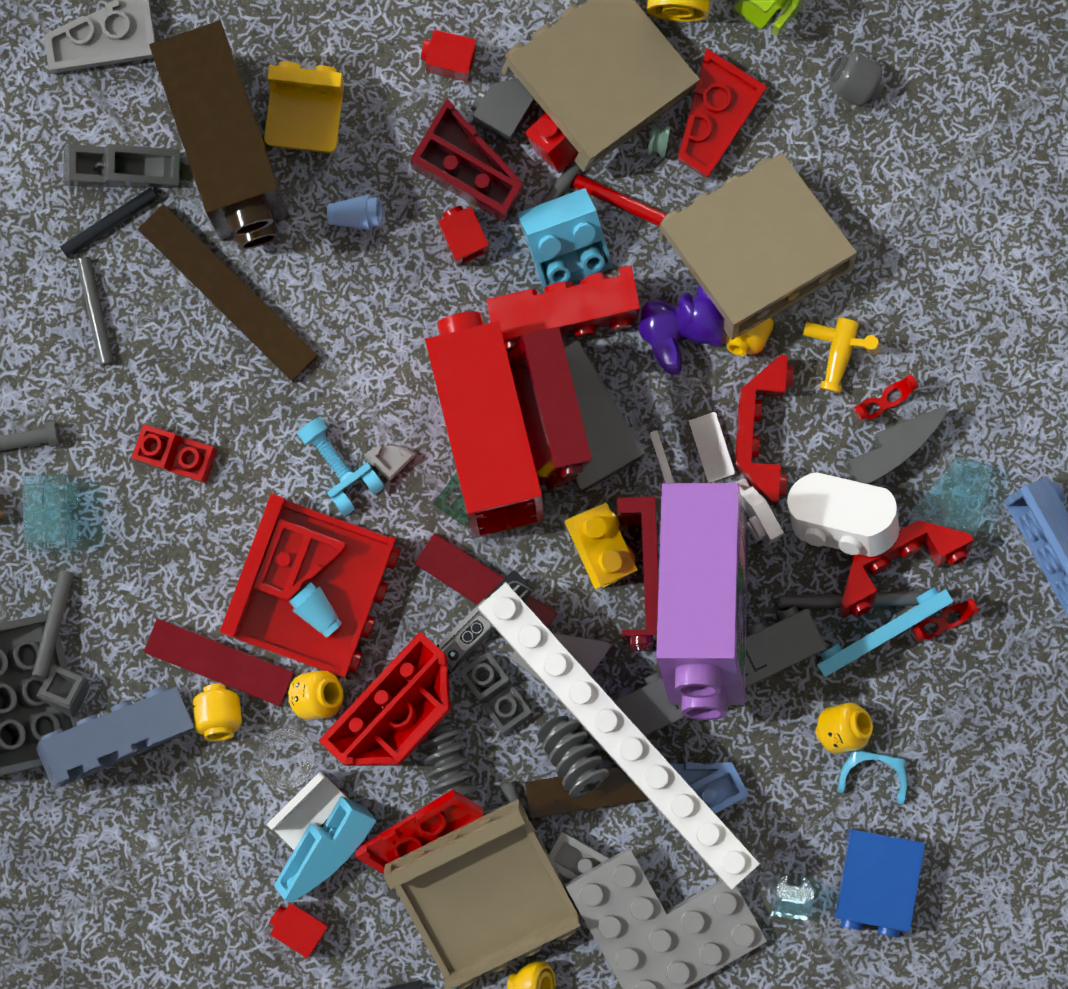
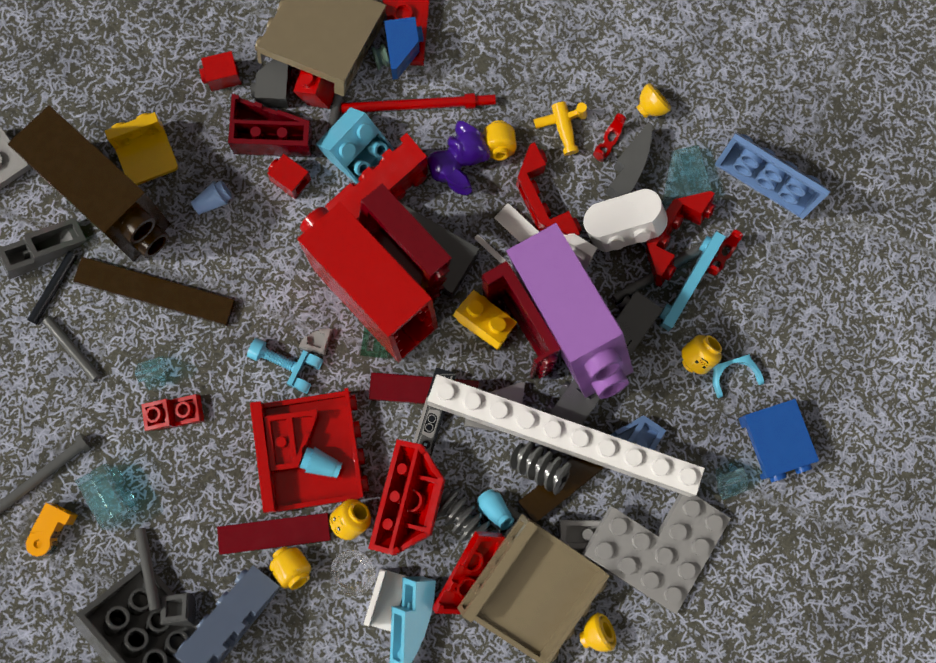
camera: 35 degrees left, 5 degrees down
dark grey slope [459,651,534,737] -> none
dark tan panel [659,153,857,340] -> none
none -> clear light blue tile [135,356,167,390]
none -> blue slope [384,17,424,80]
none -> medium azure cone [477,490,514,530]
none -> yellow brick [636,83,671,118]

